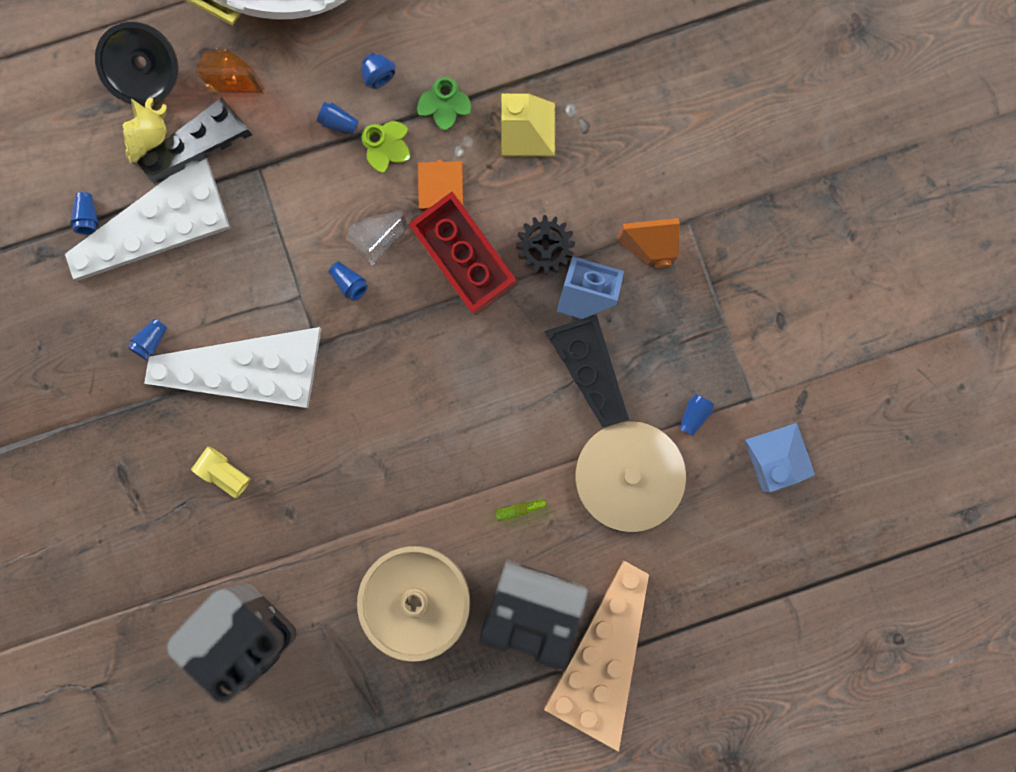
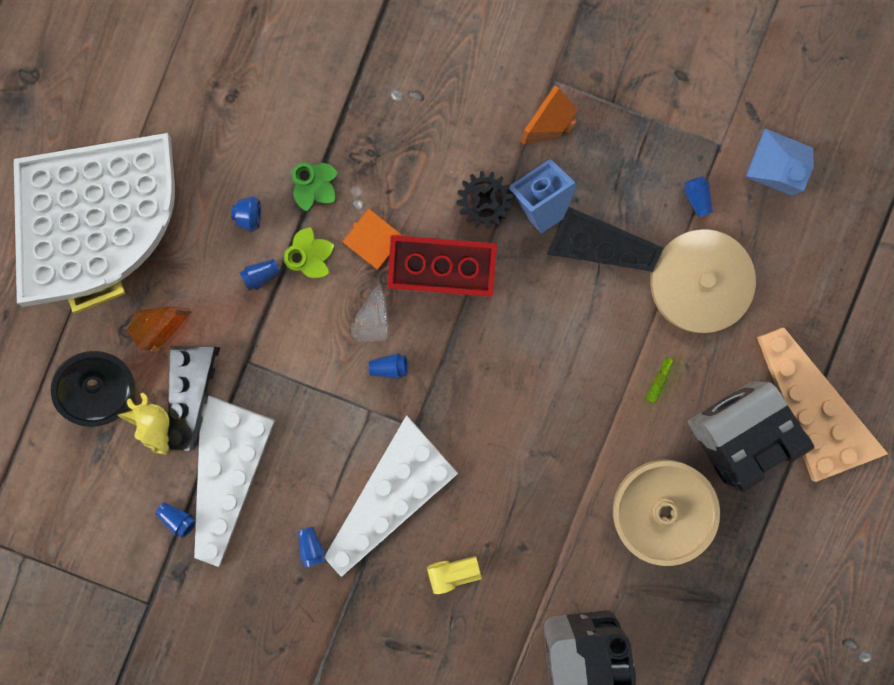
camera: 50 degrees left, 5 degrees up
light yellow slope [501,94,555,157] -> none

